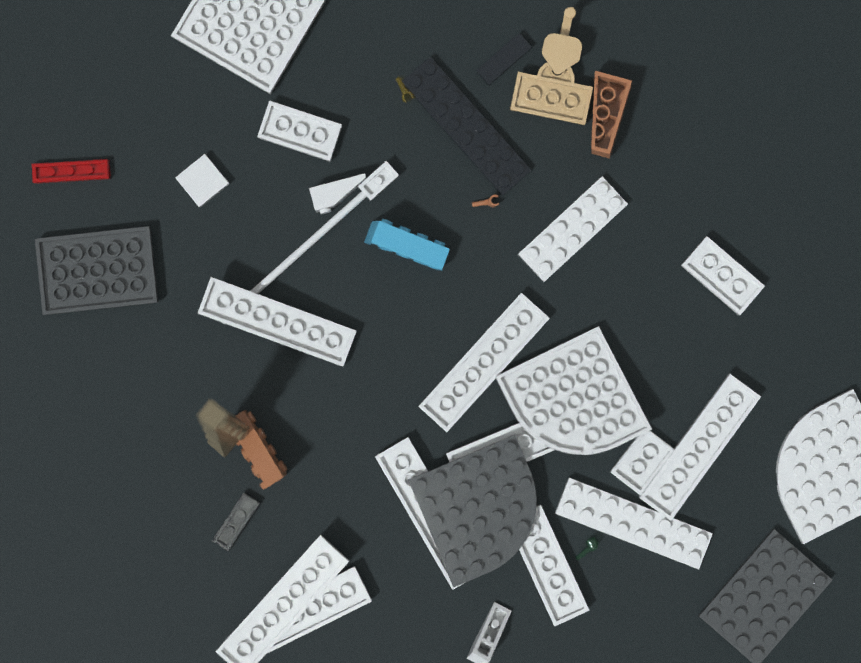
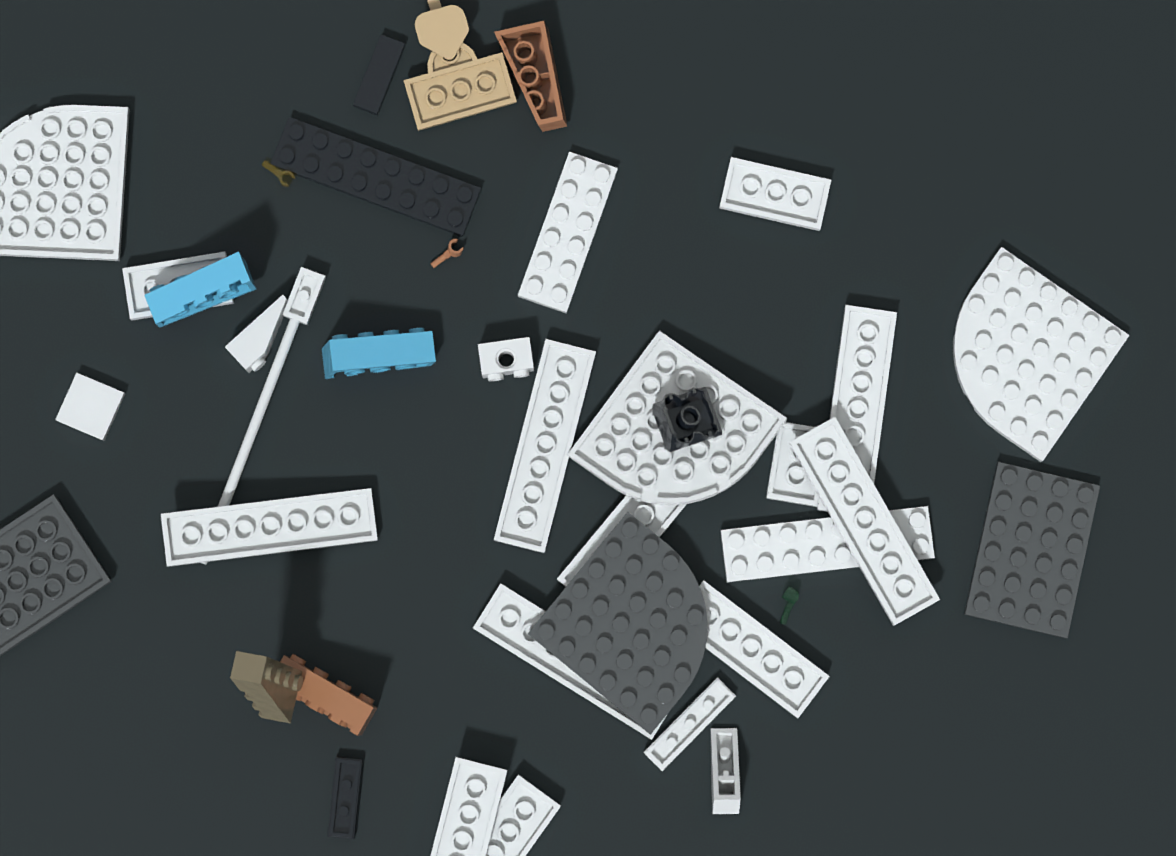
camera: 30 degrees left, 5 degrees down
none -> medium azure wedge [144,252,256,328]
none -> white brick [478,337,534,381]
none -> white tile [643,677,736,771]
none -> black slope [652,387,722,452]
none -> white plate [789,417,940,626]

